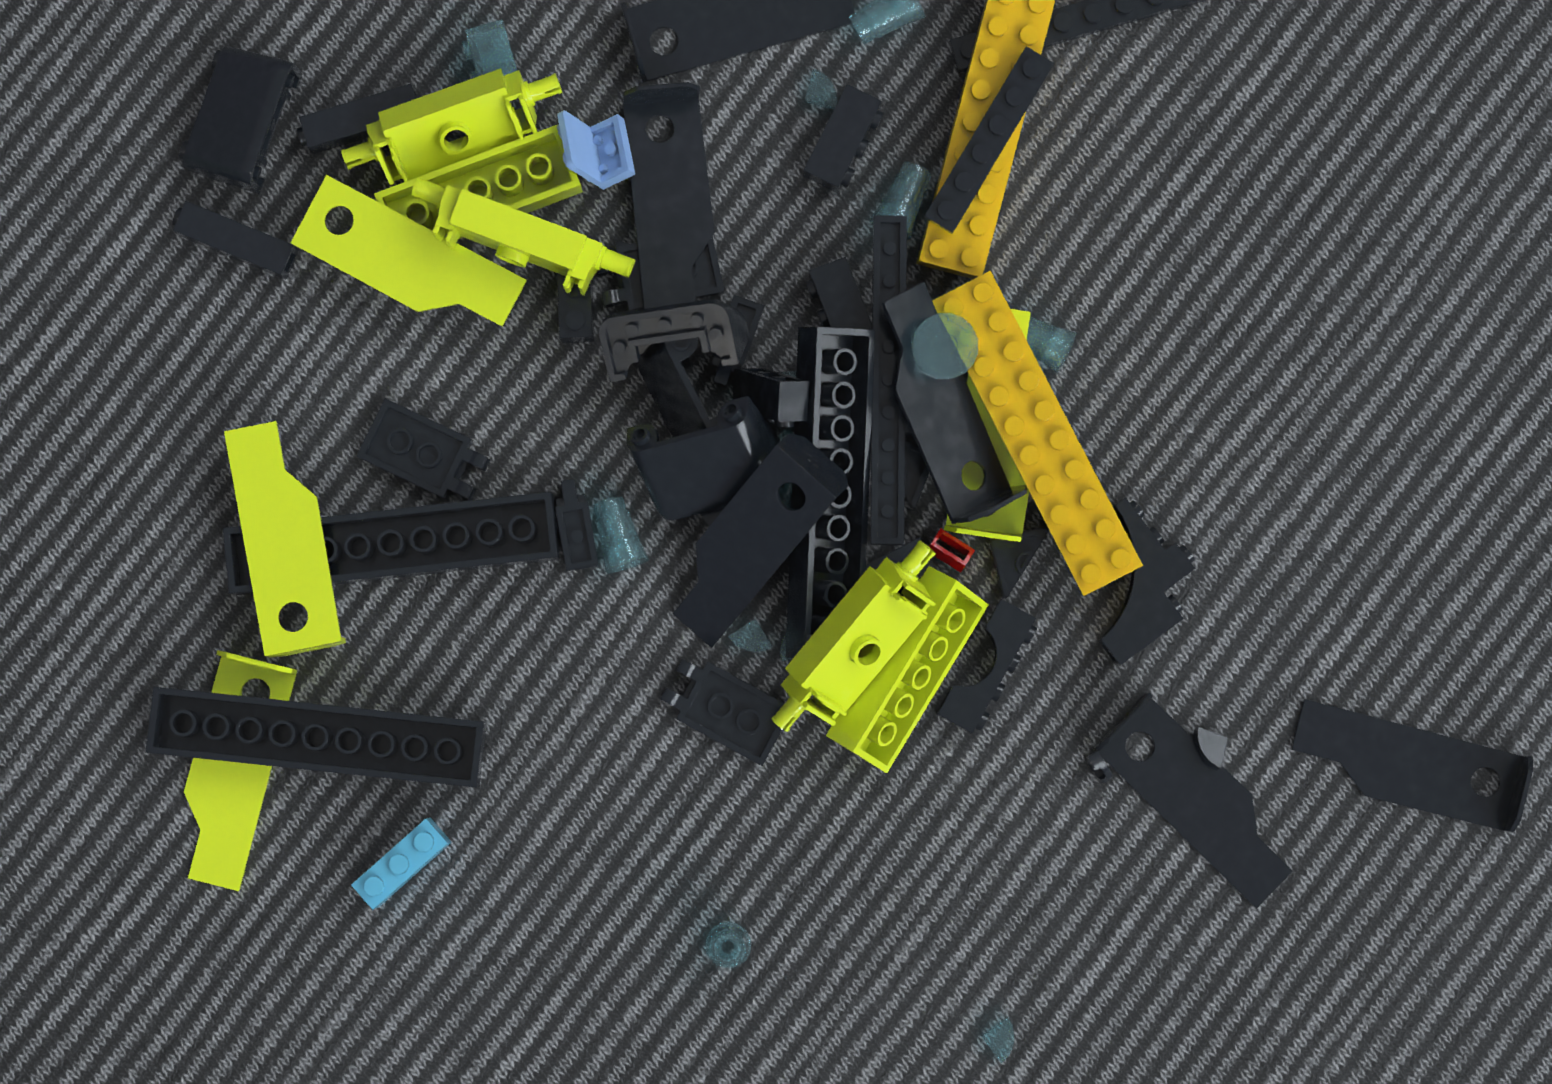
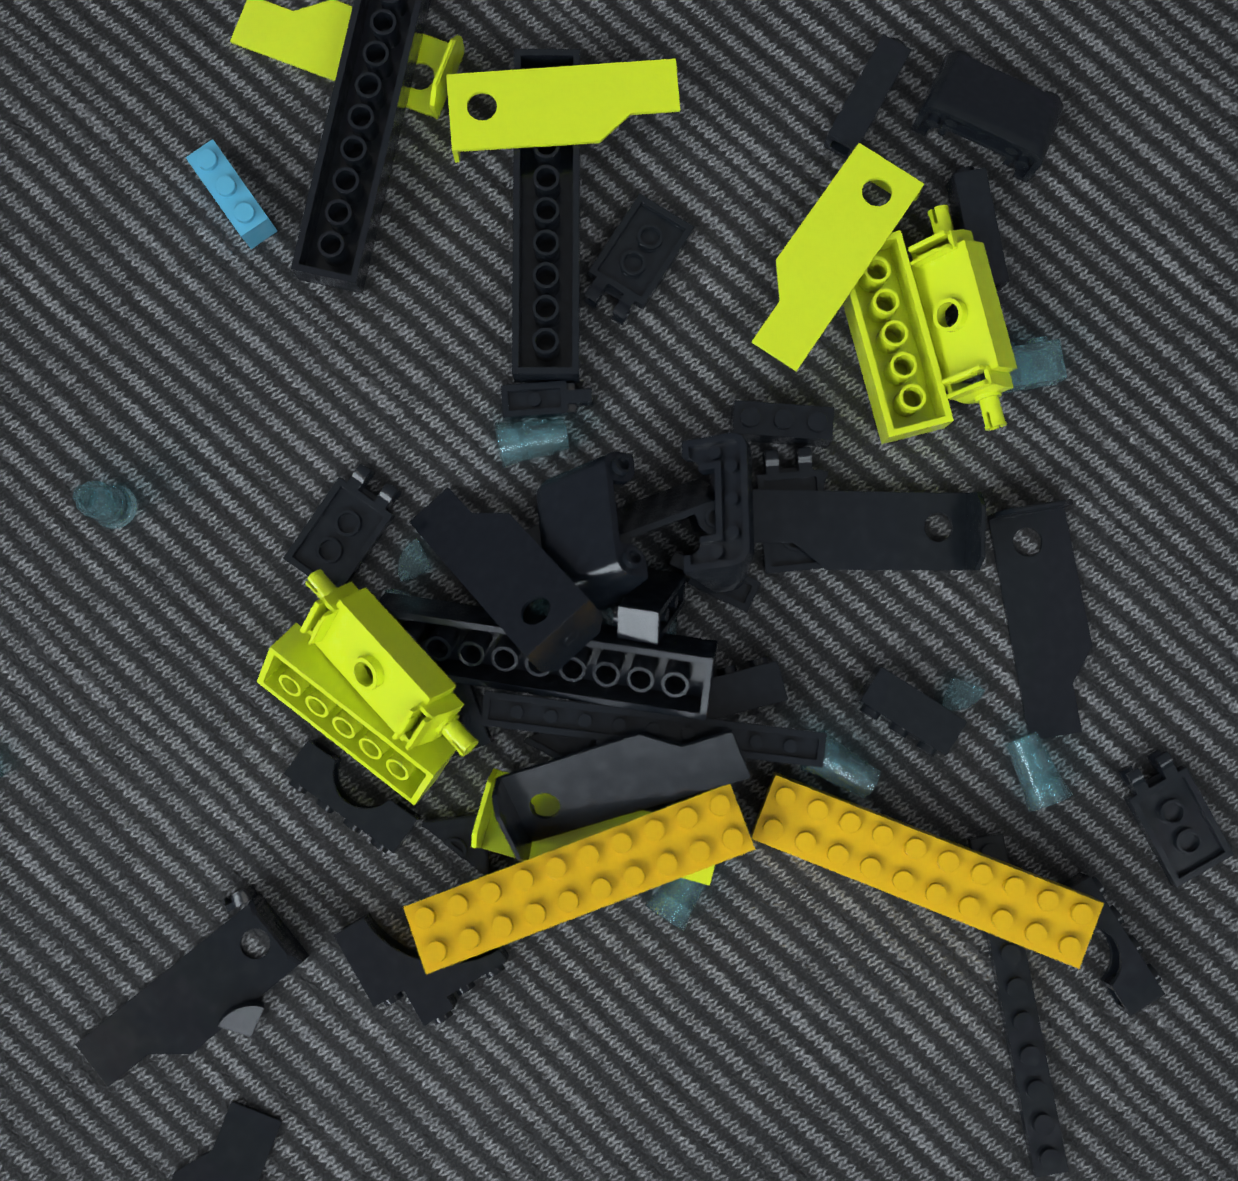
camera: 90 degrees right, 0 degrees up
neon yellow brick [412,177,635,296] -> none
light blue bracket [557,110,635,190] -> none
clear light blue tile [911,313,978,380] -> none
black plate [924,46,1054,234] -> none
red piece [929,528,975,573] -> none

